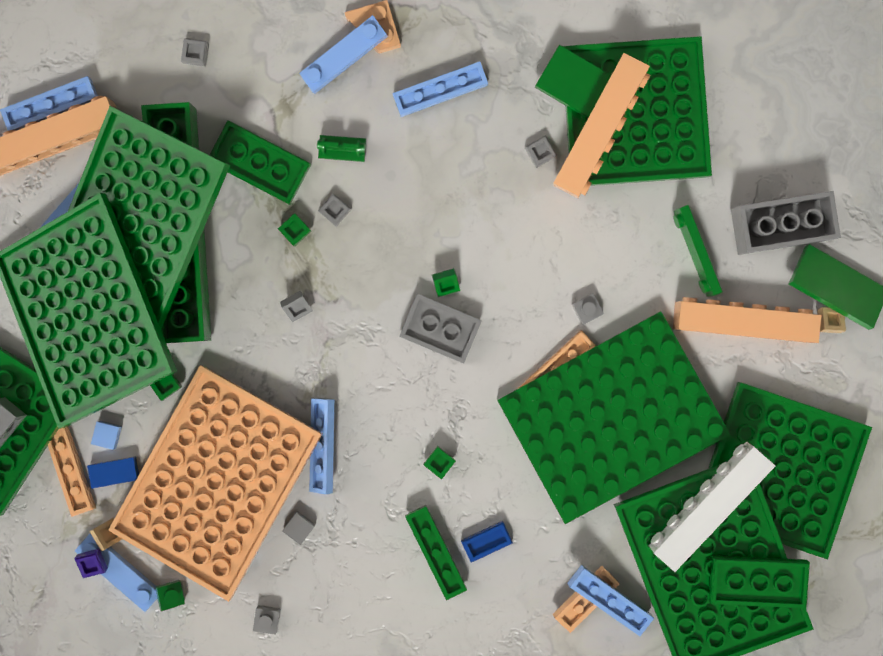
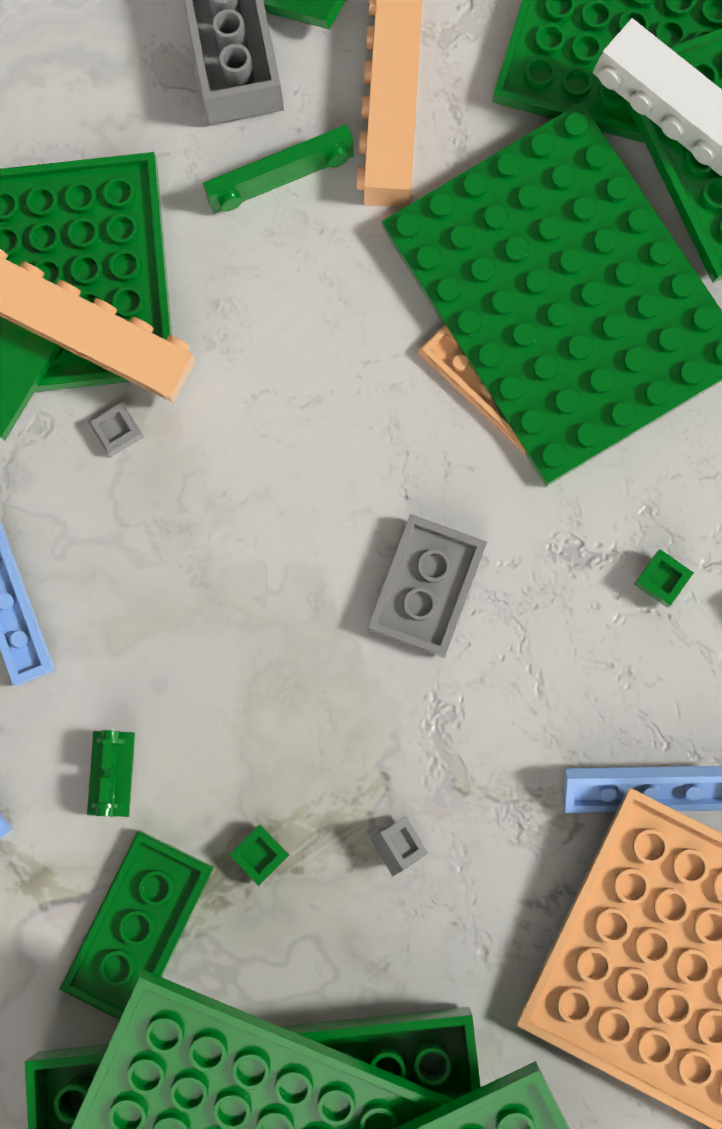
camera: 85 degrees left, 10 degrees down
green plate [150,374,182,401] -> none
light grey tile [318,193,351,227] -> none
green plate [432,268,460,297] -> none
light grey plate [572,293,604,325] -> none

